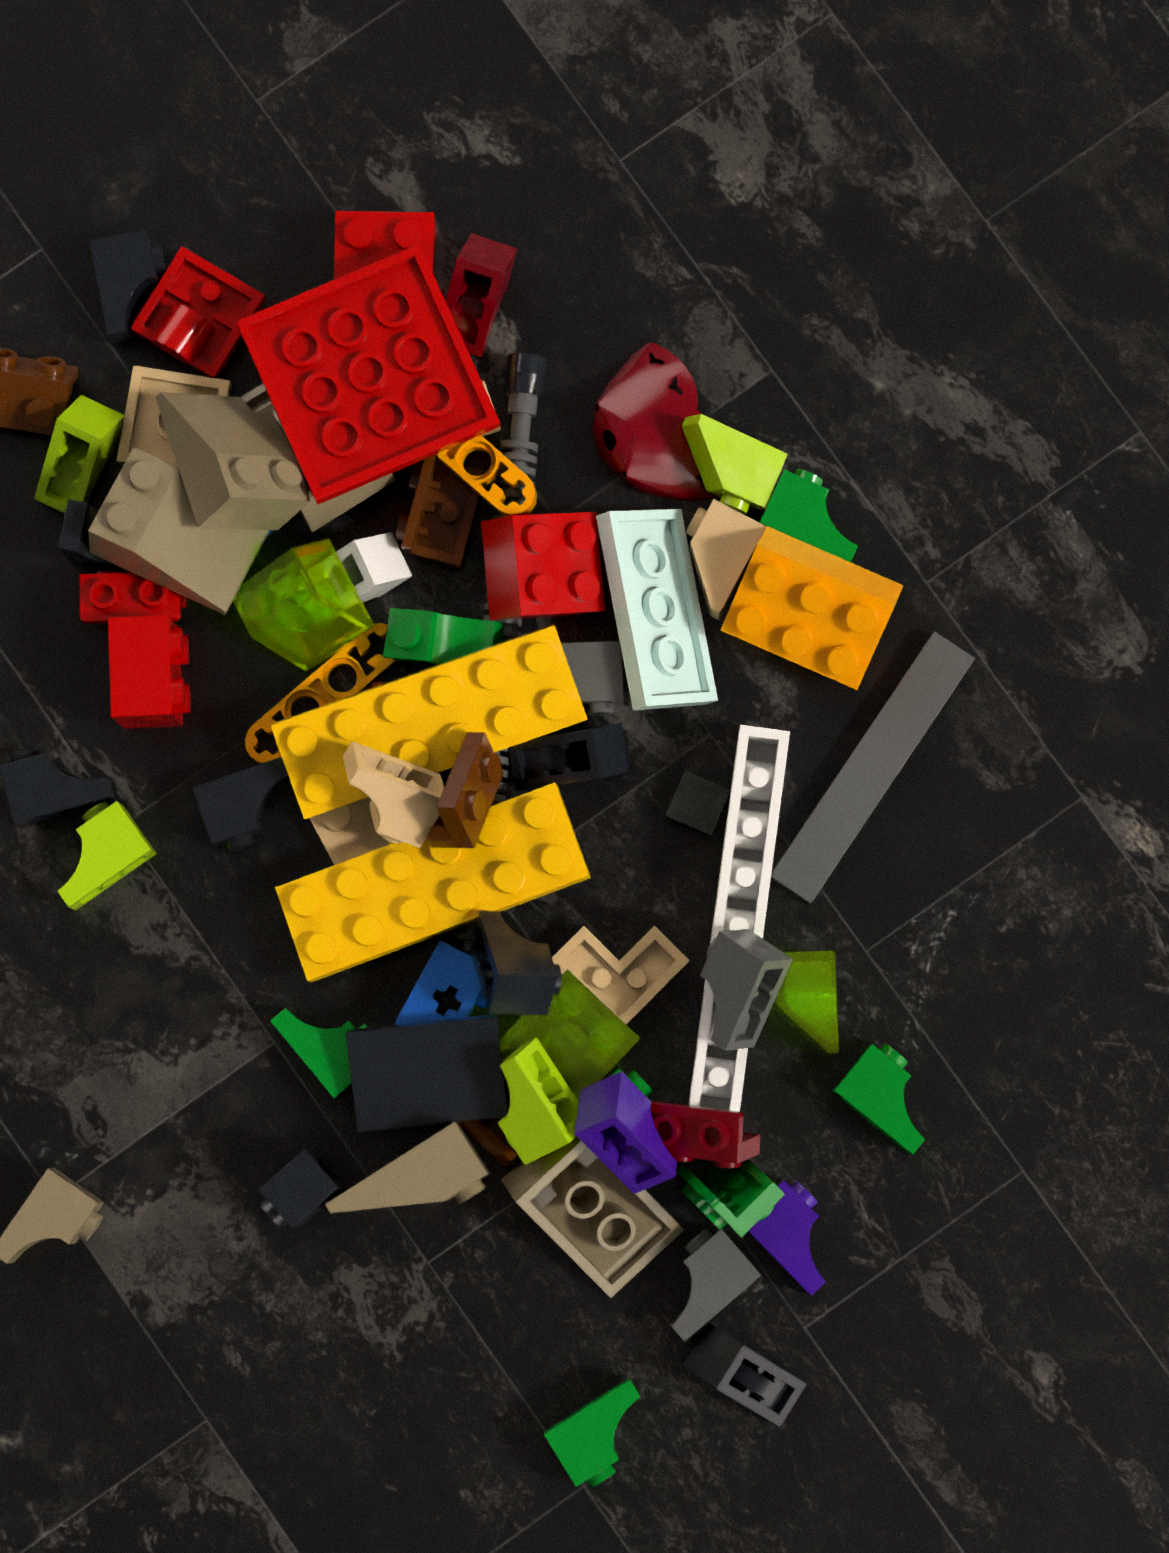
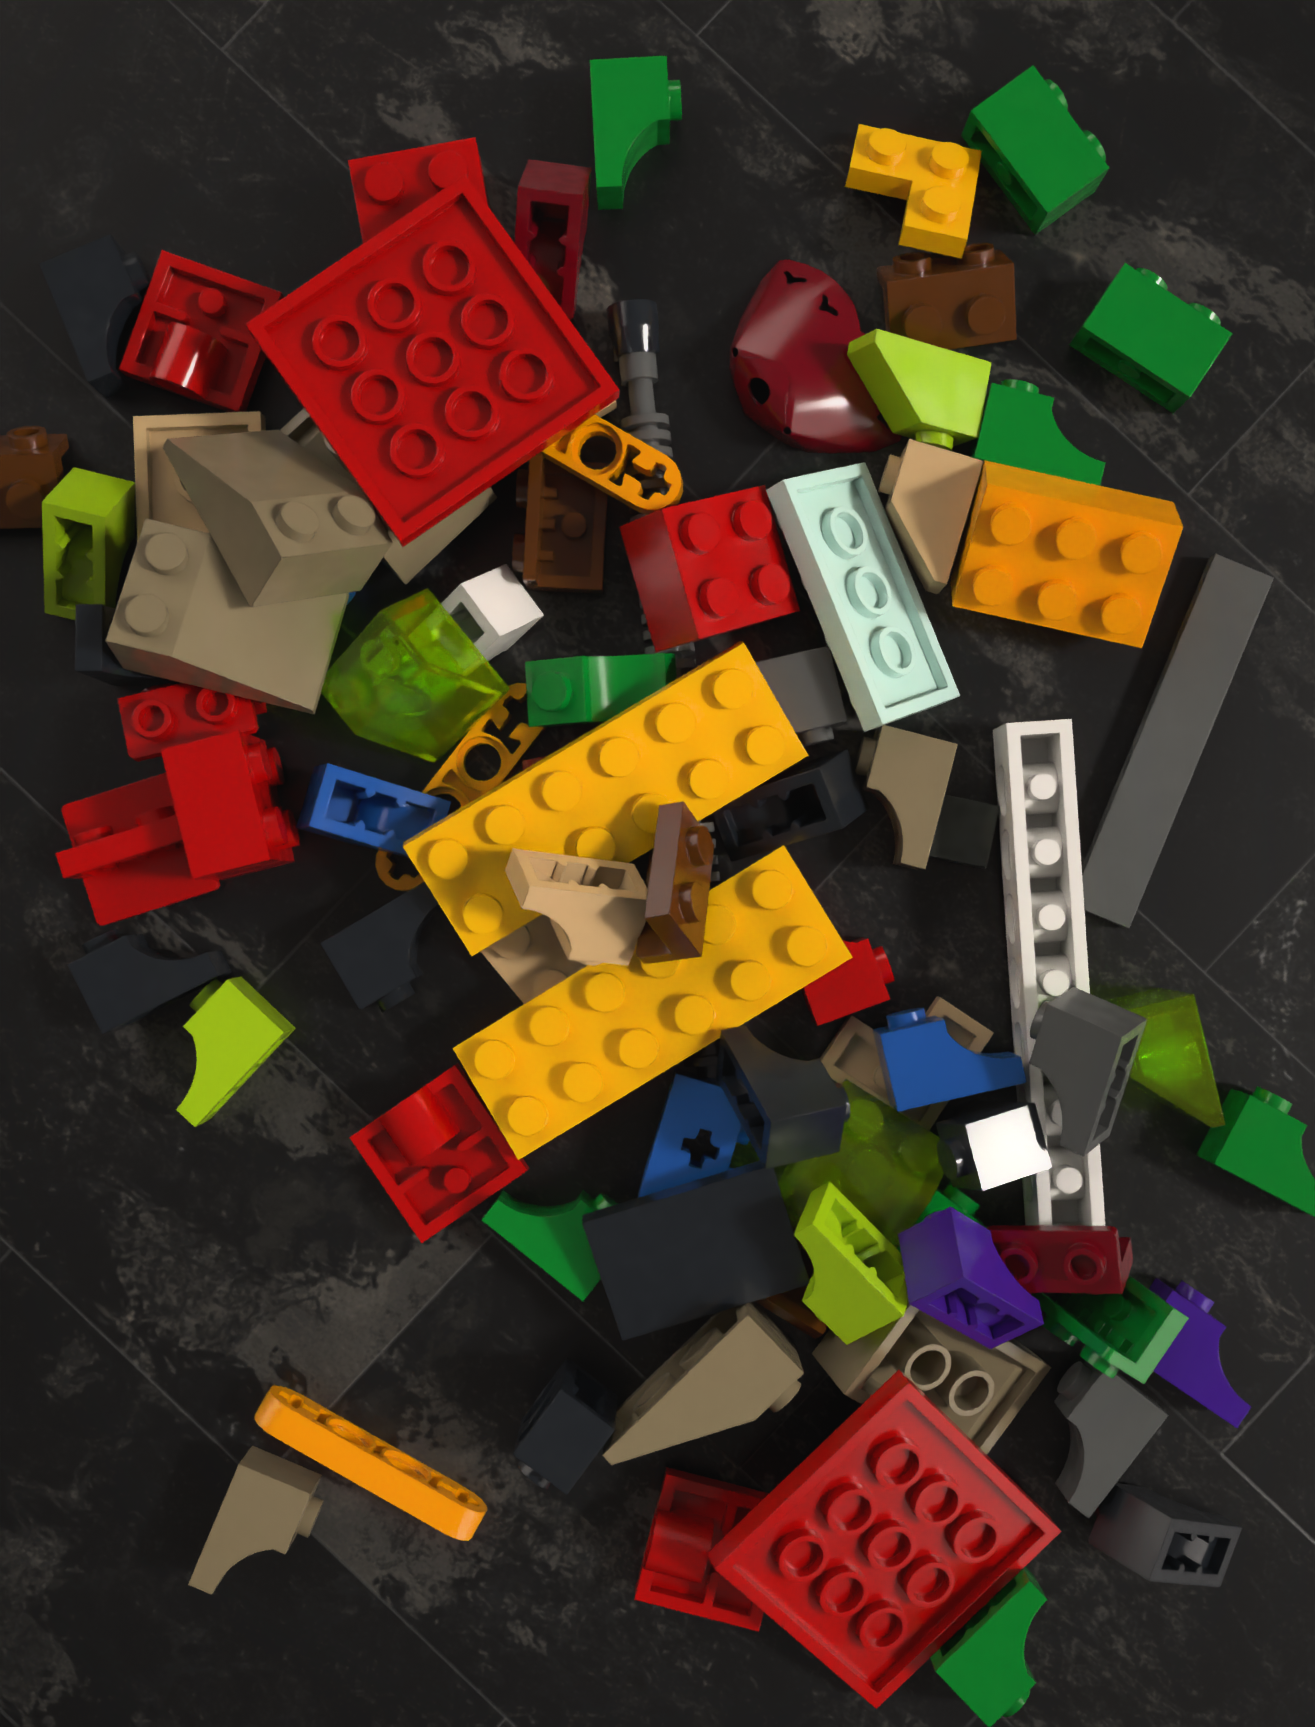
camera: 15 degrees left, 5 degrees up
none -> red bracket [55,772,220,926]
none -> light orange beam [254,1385,487,1541]
none -> blue arch [296,763,451,858]
none -> red plate [349,1063,529,1243]
none -> green arch [590,56,682,210]
none -> red plate [634,1467,769,1632]
none -> red plate [707,1370,1062,1709]
none -> red arch [800,937,895,1026]
none -> yellow plate [845,124,982,258]
none -> dark tan arch [854,725,958,870]
none -> blue arch [873,1008,1027,1112]
none -> reddish brown bracket [877,243,1017,350]
none -> arch [936,1100,1052,1191]
none -> green brick [961,65,1109,235]
none -> green brick [1069,263,1233,413]

